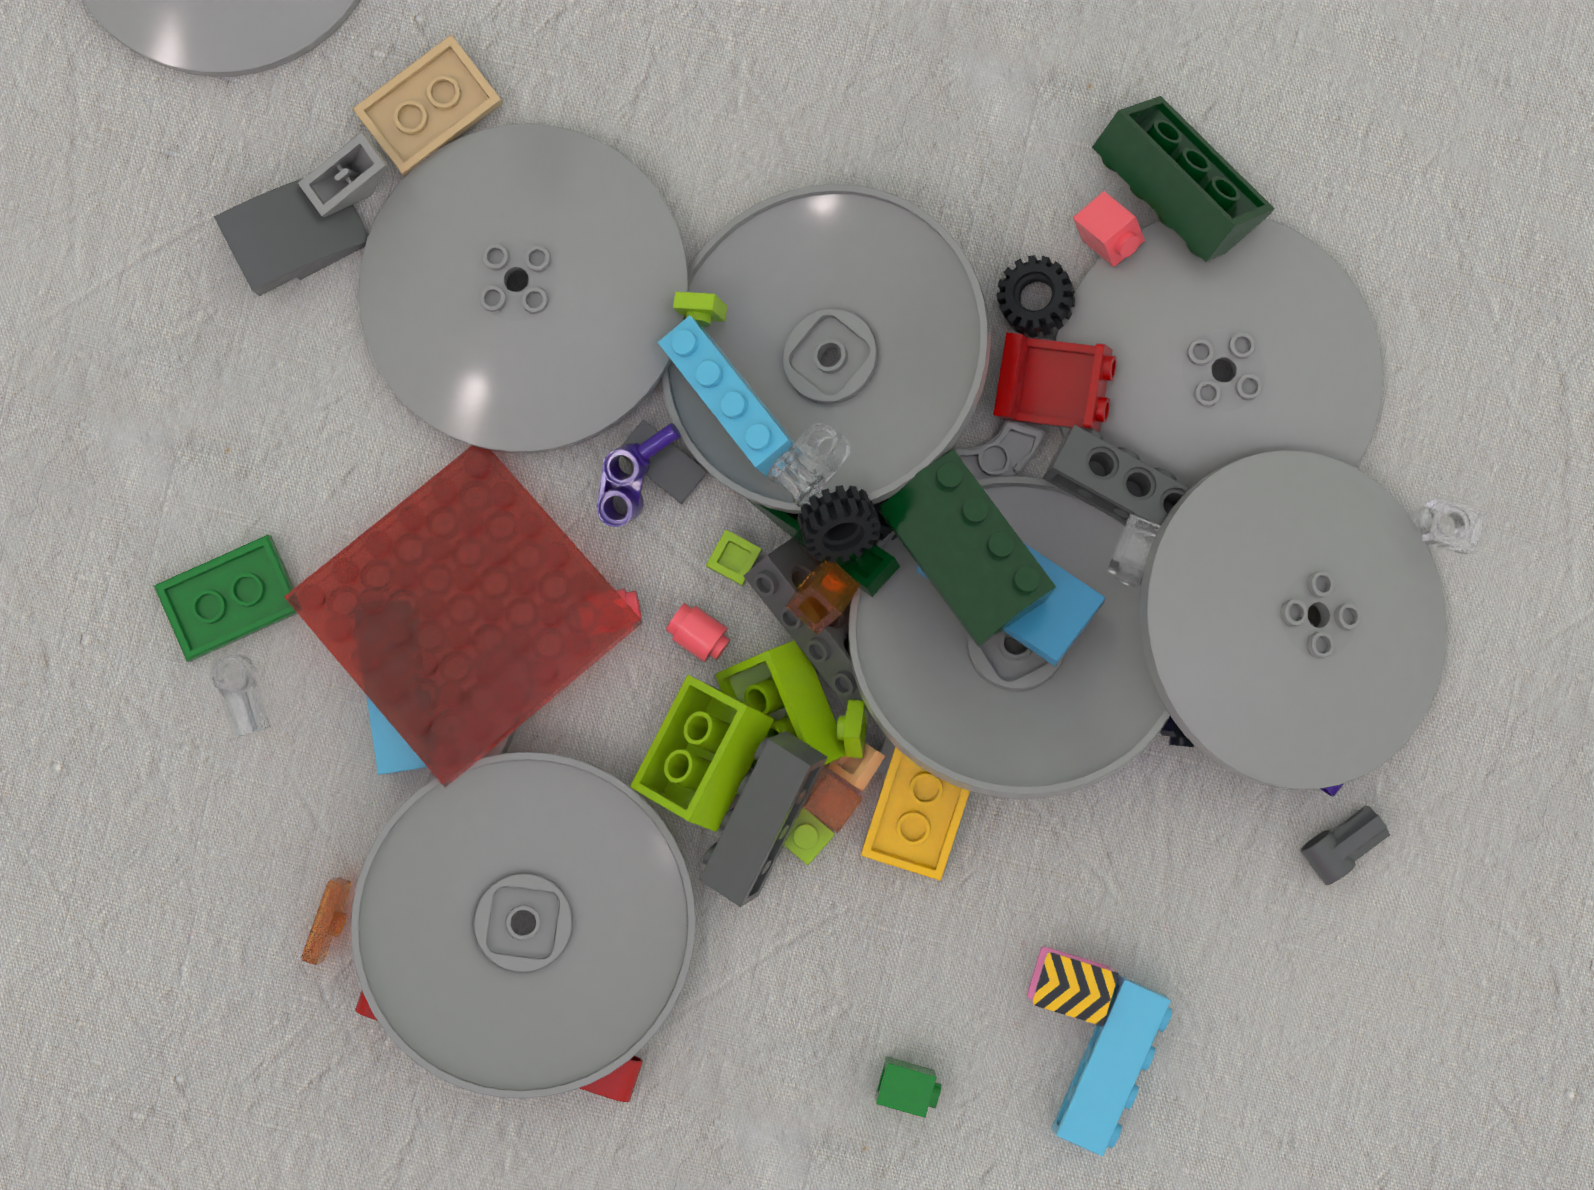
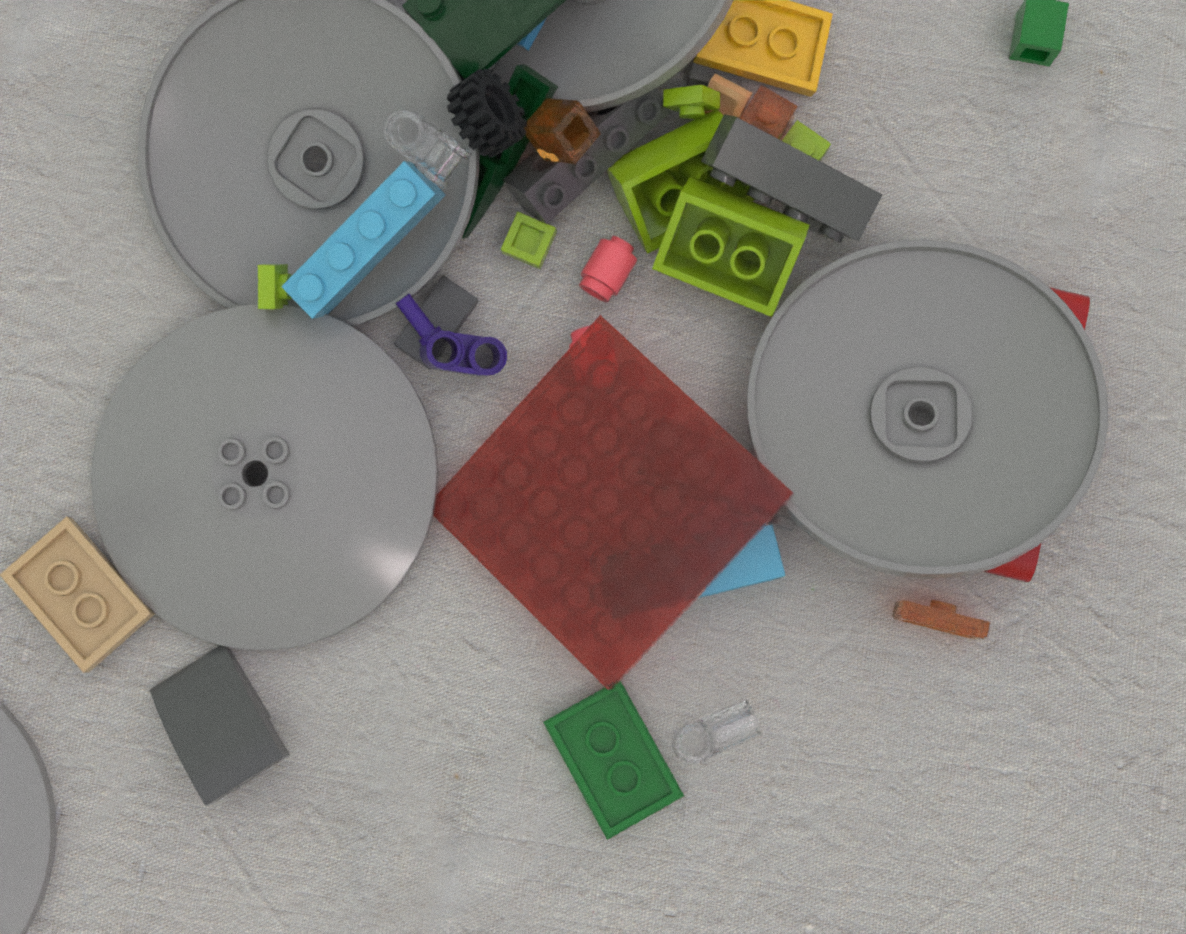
camera: 90 degrees left, 5 degrees down
light grey slope [298,132,388,217] -> none

